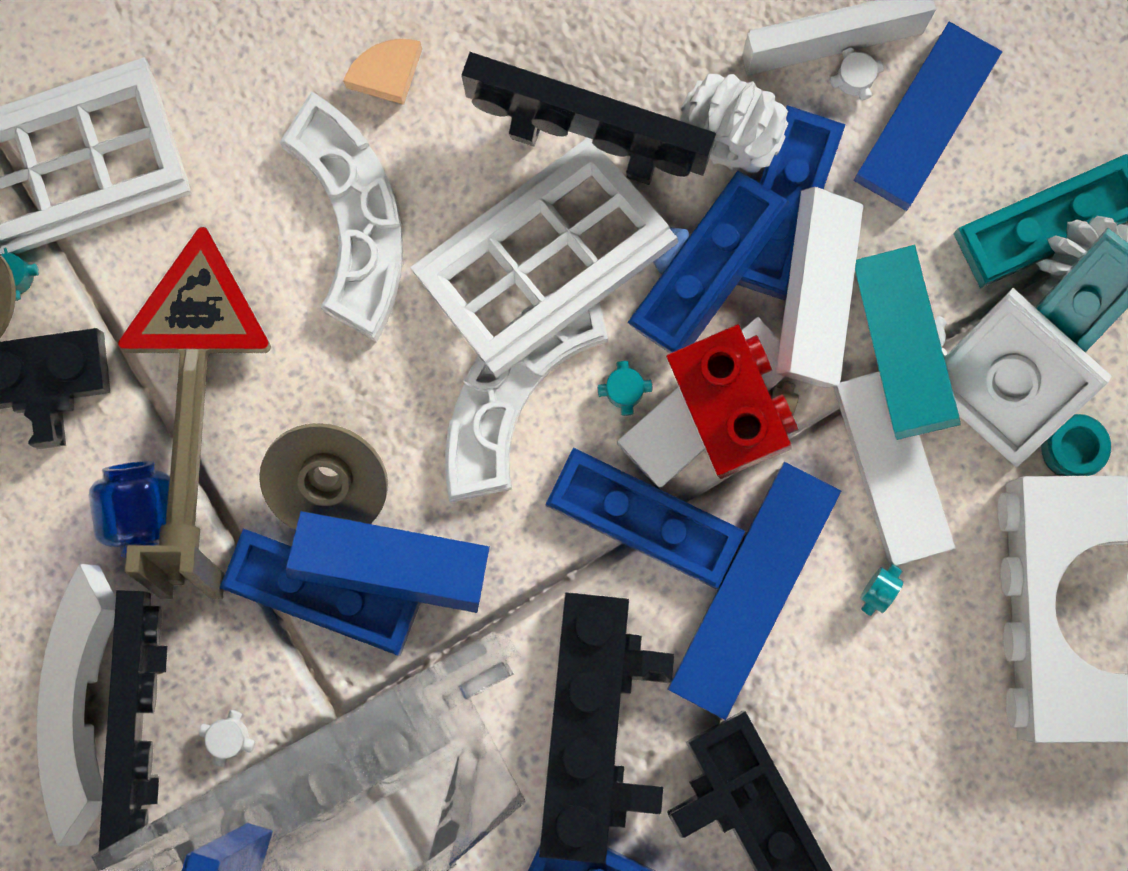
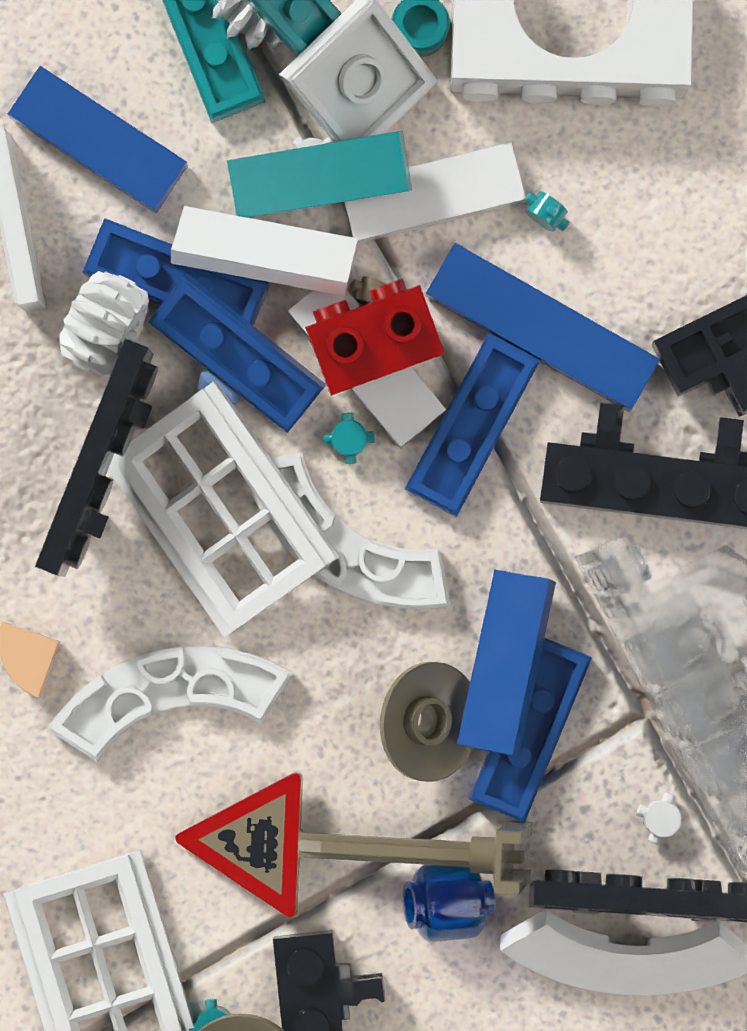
camera: 95 degrees left, 5 degrees up
white piece [830,48,884,100] -> none

